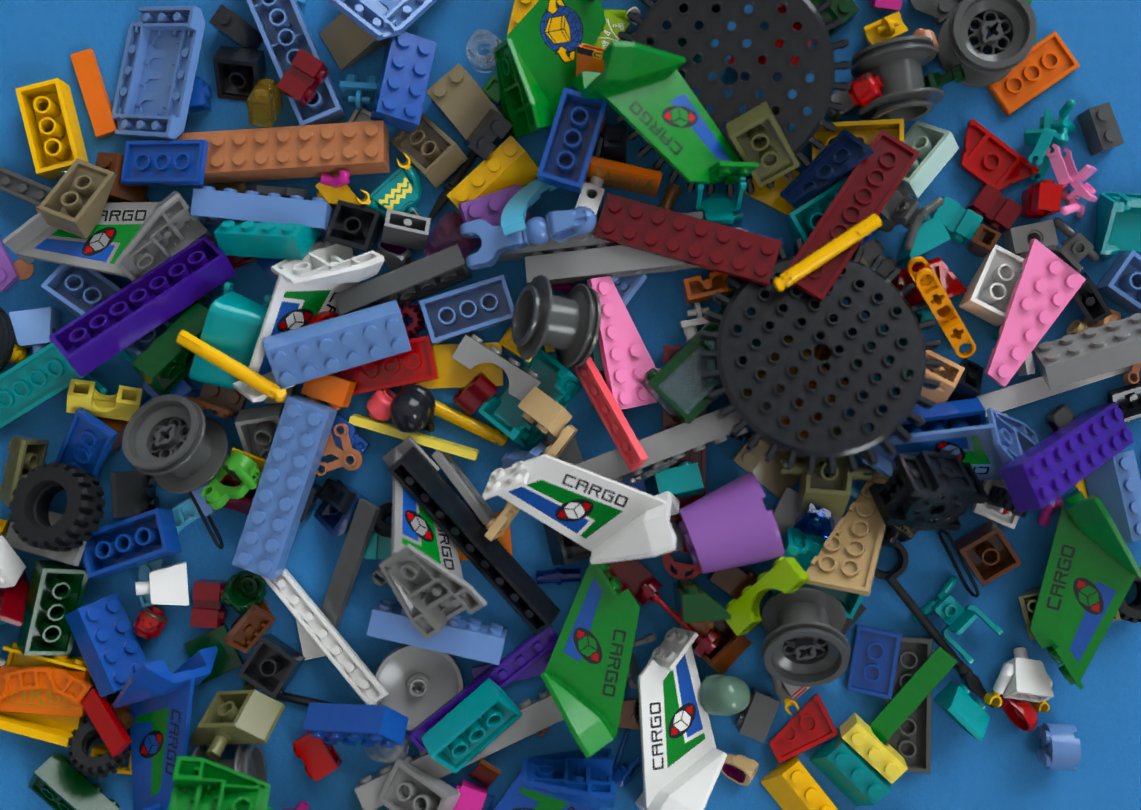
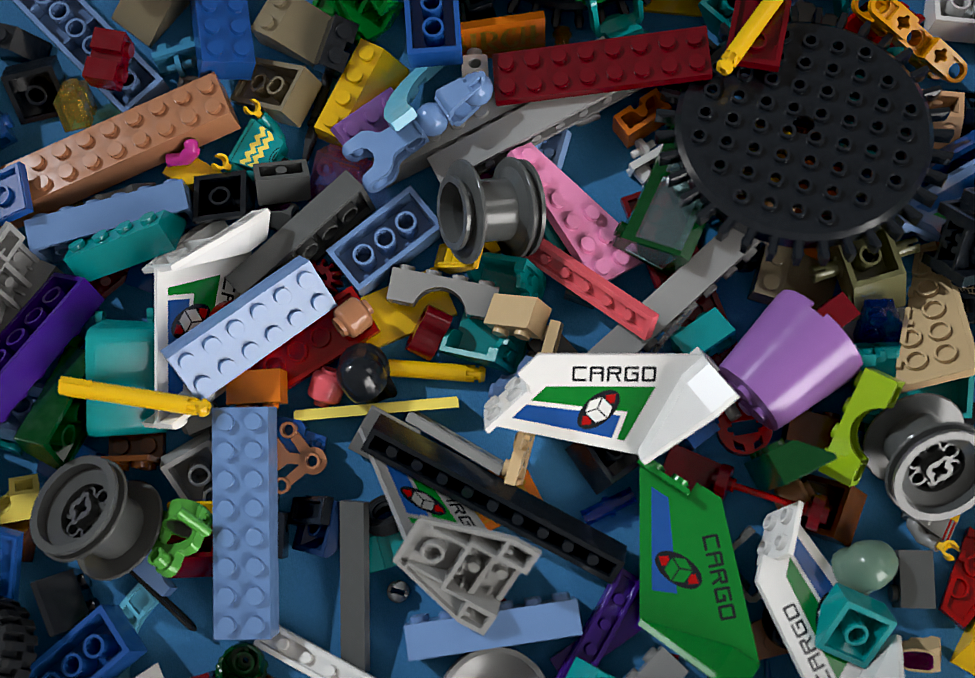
camera: 15 degrees left, 10 degrees down
none -> nougat head [332,297,374,338]
none -> teal slope [814,582,898,669]
none -> dark red brick [815,292,861,328]

